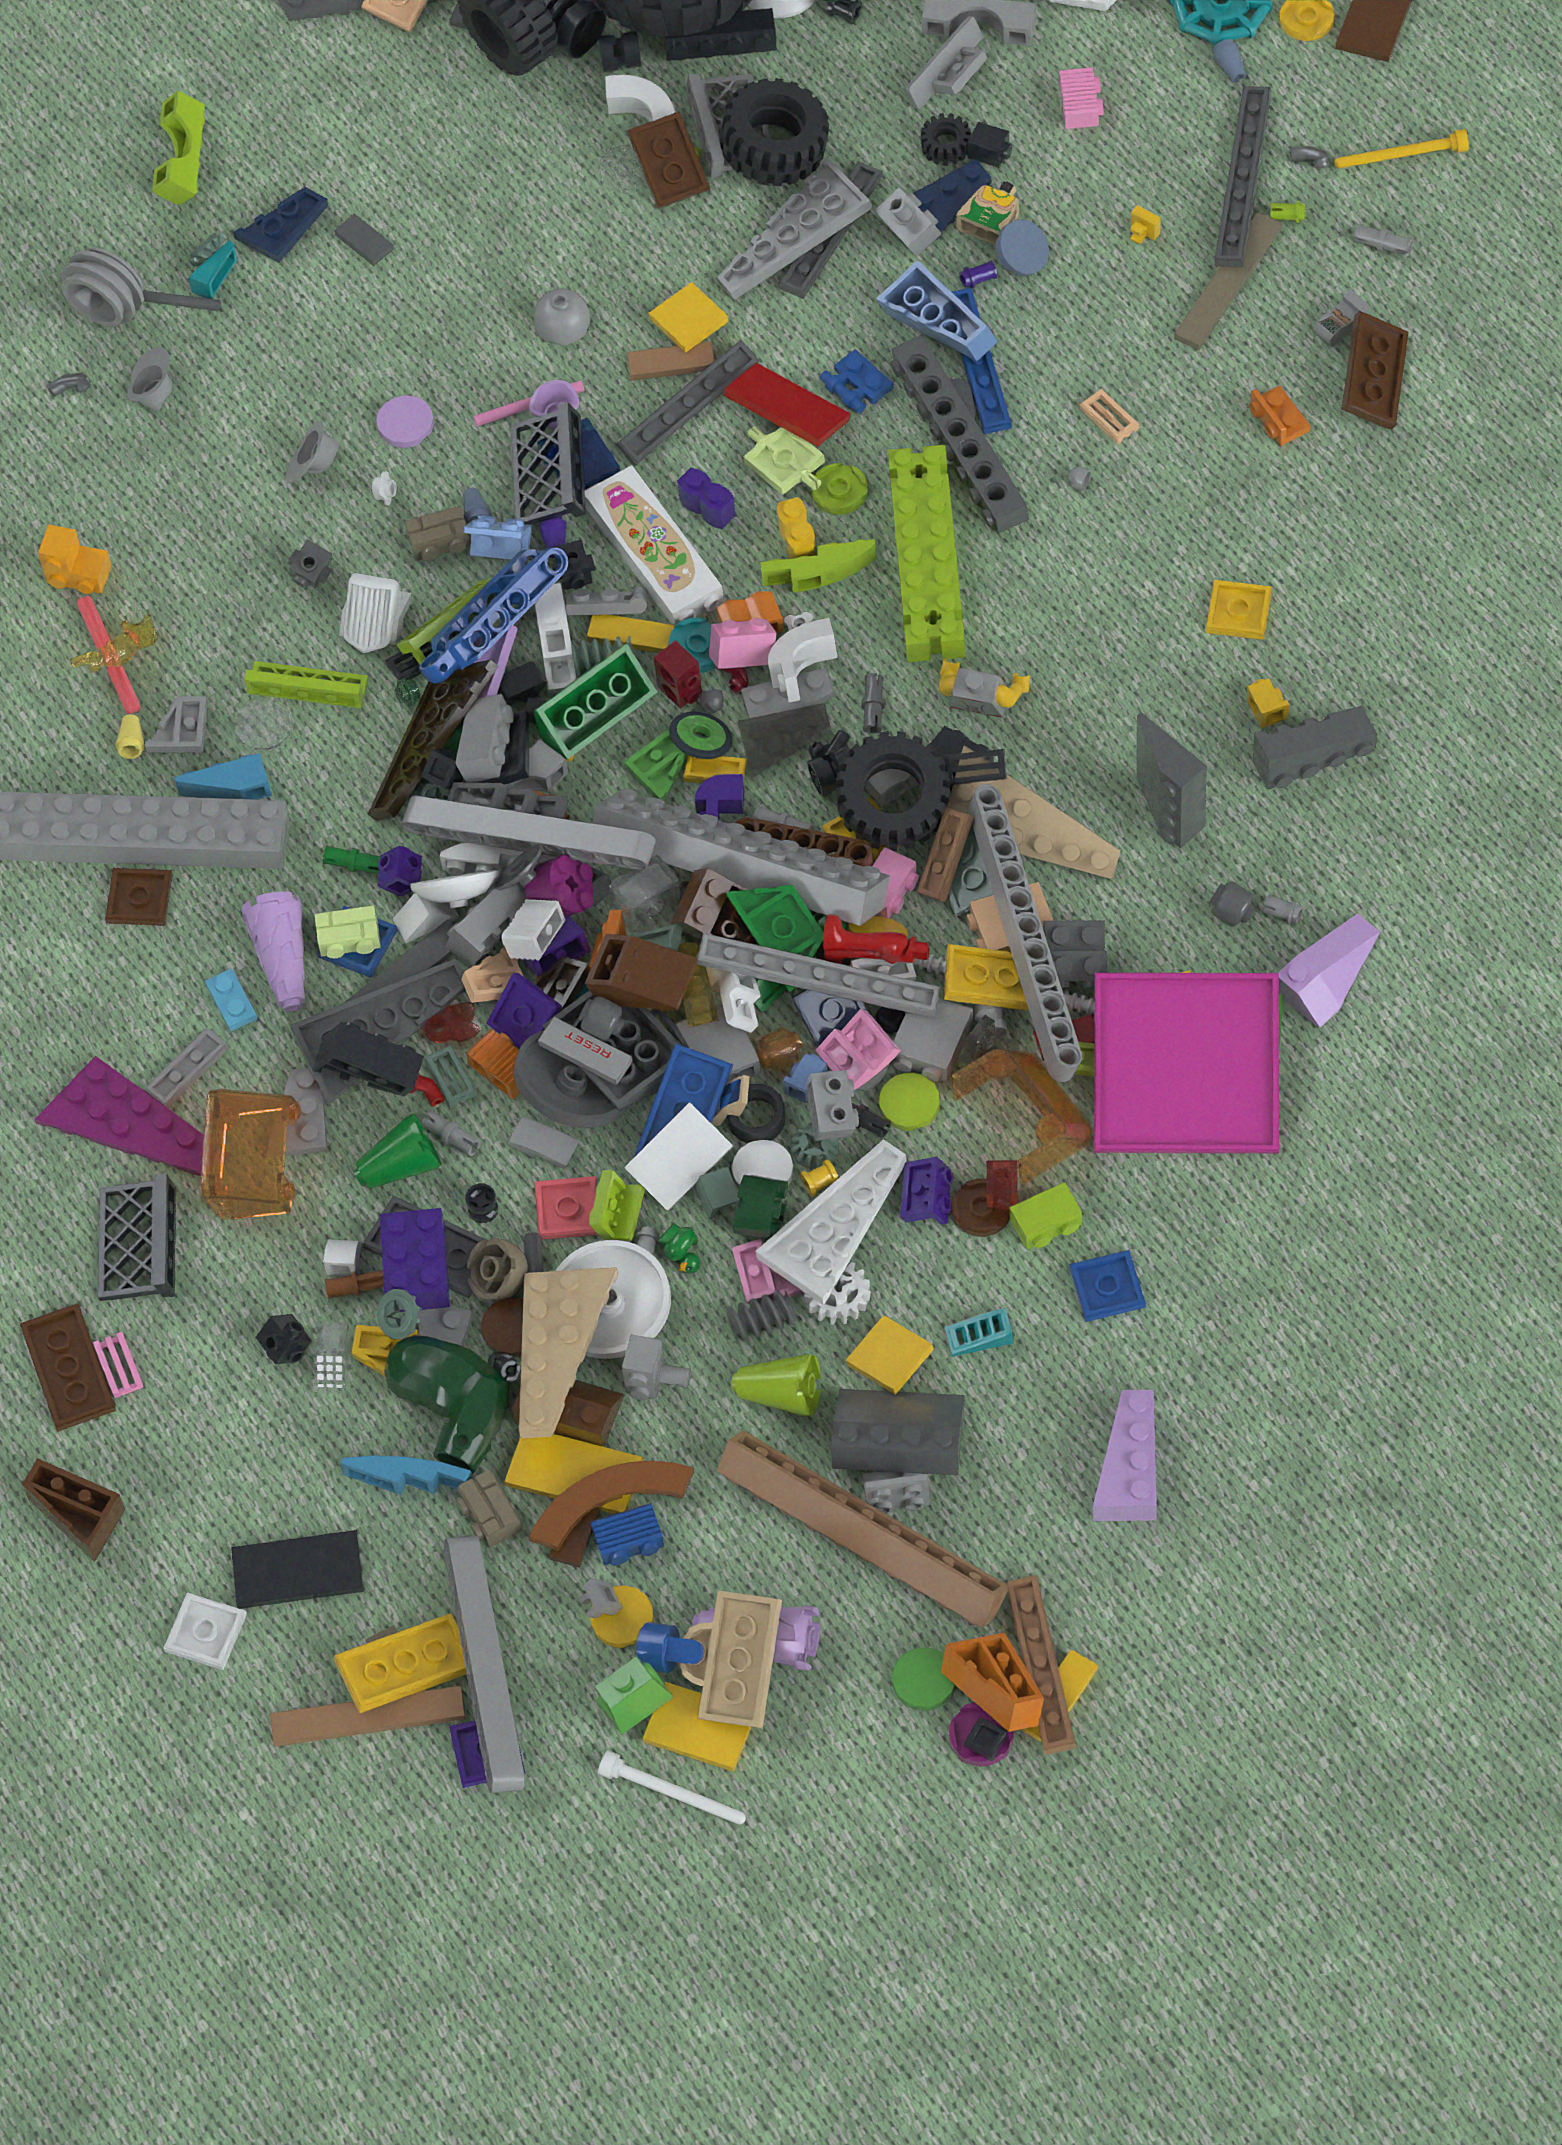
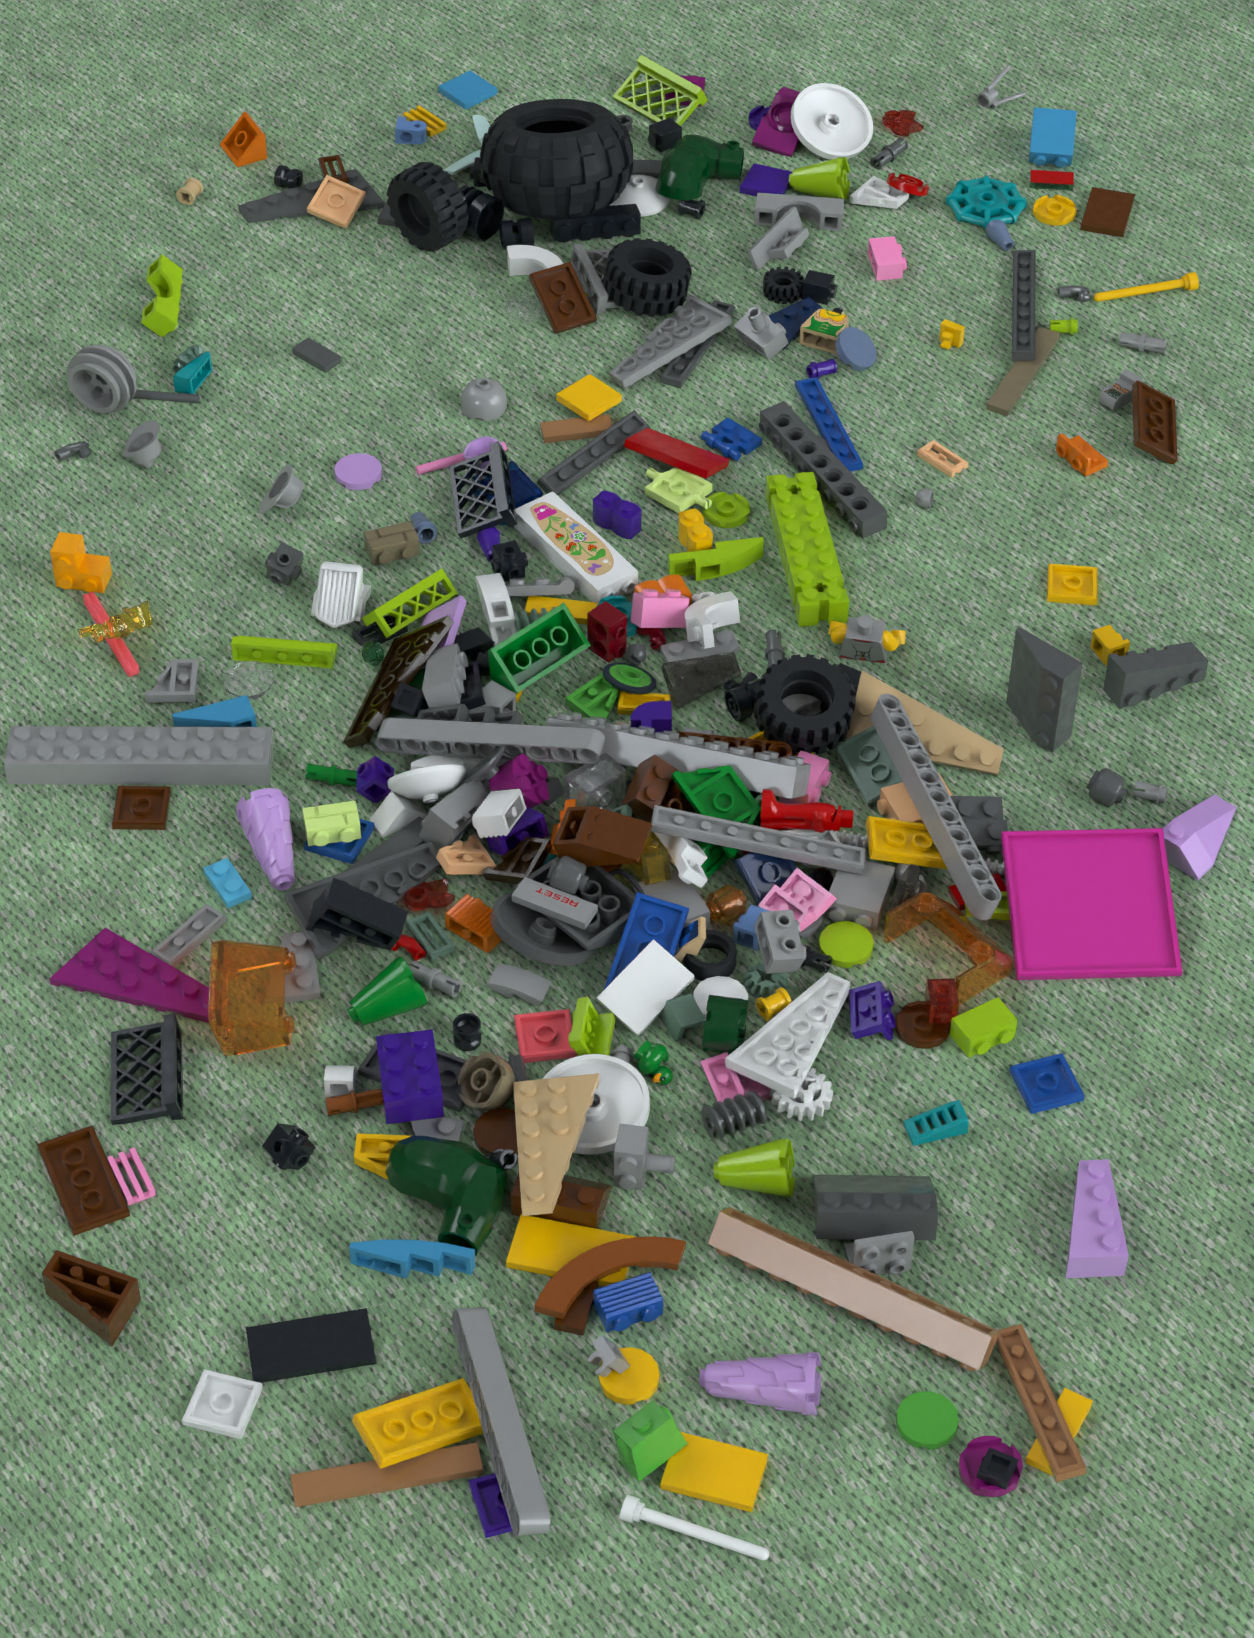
camera: 10 degrees left, 15 degrees down
light yellow cone [115,715,145,759] -> none
dark blue wing [233,187,329,263] -> none
clear slope [314,1322,352,1394] -> none
white plate [372,471,397,506] -> none
sand green gear [377,1289,421,1339] -> none
blue piece [419,548,568,684] -> none
dark tan brick [456,1470,522,1548] -> none
light blue bracket [464,516,531,561] -> none
dark purple tile [486,973,562,1049] -> none
tan plate [635,1591,782,1728] -> none
yellow tile [845,1315,934,1395] -> none
medium blue wedge [876,260,998,361] -> none
medium nougat tile [917,807,974,902] -> none
orange wedge [941,1632,1044,1732] -> none
black tile [944,749,1007,785] -> none

